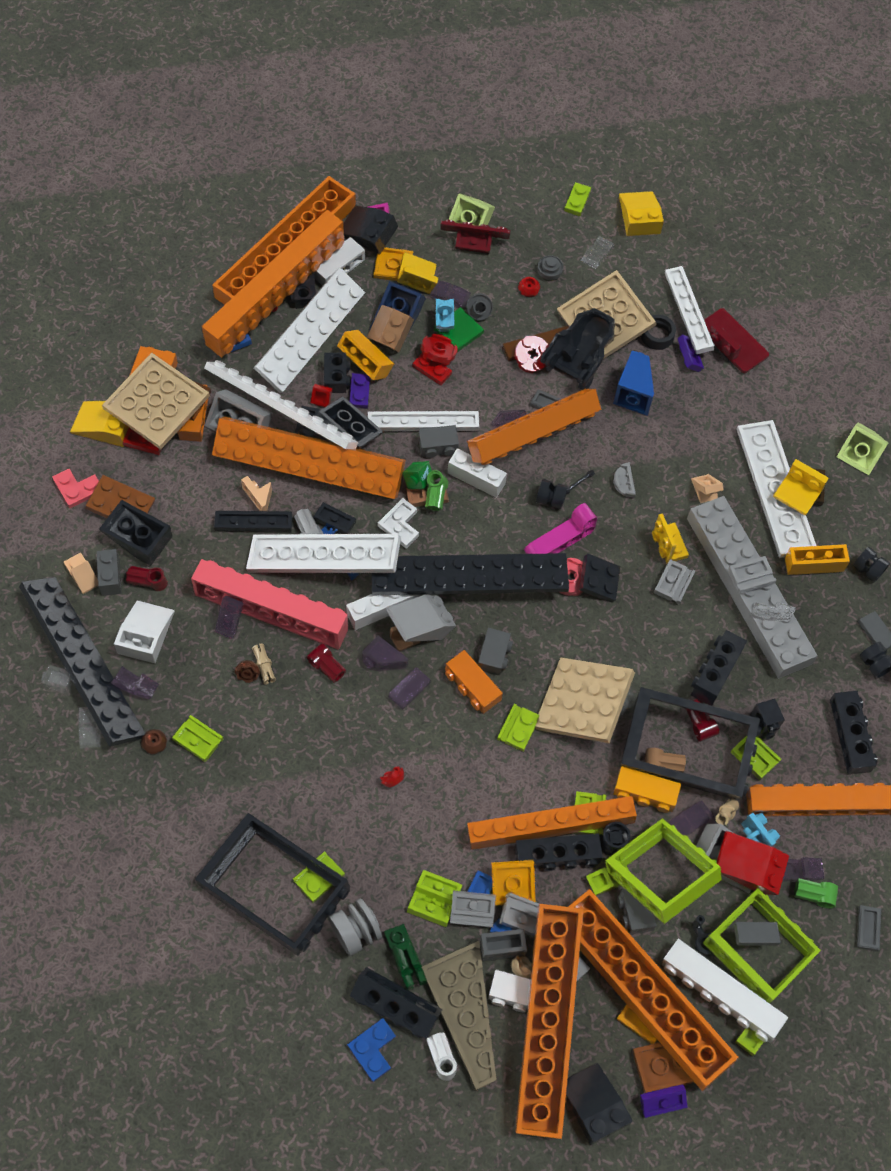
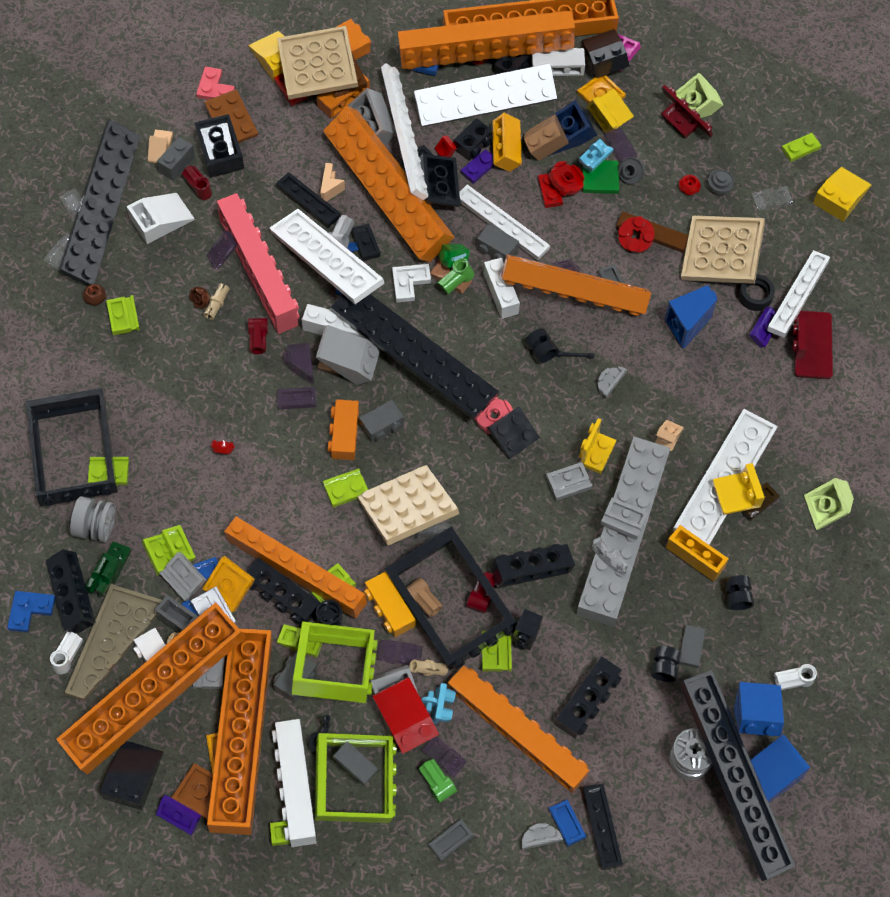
camera: 45 degrees right, 0 degrees up
clear purple slope [111,666,159,699] -> none
dark pink beam [524,503,598,554] -> none
black animal [540,308,615,390] -> none

